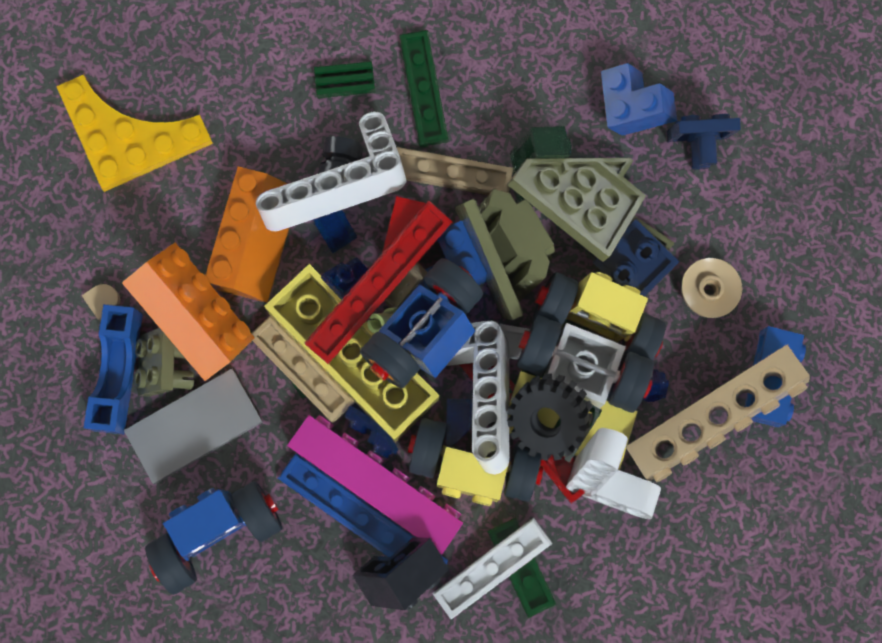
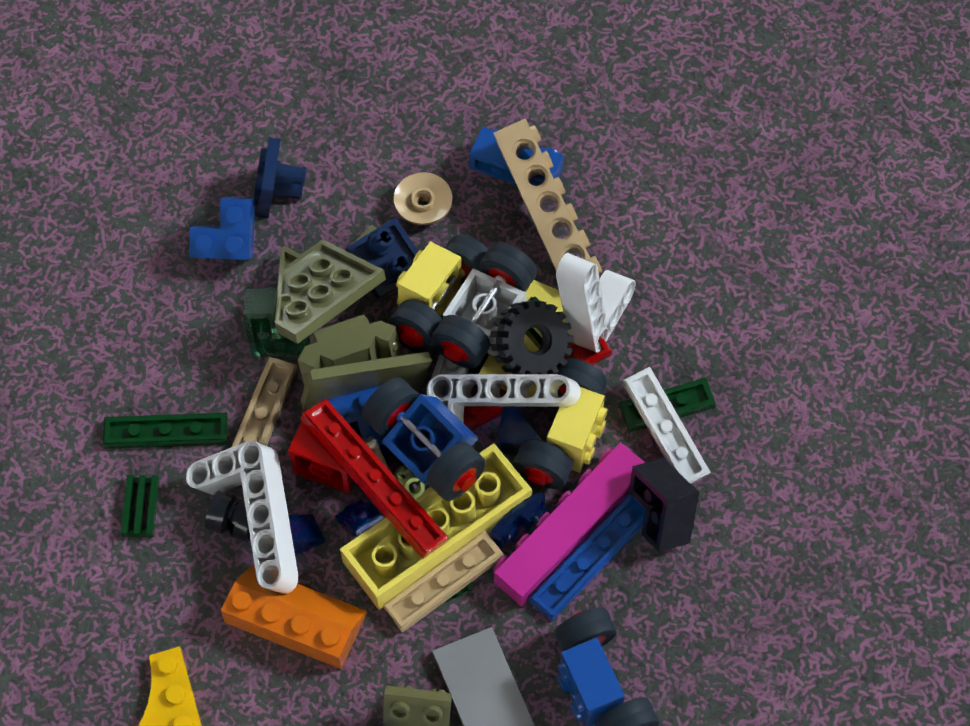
camera: 80 degrees left, 15 degrees down
orange brick [122,242,255,381] -> none

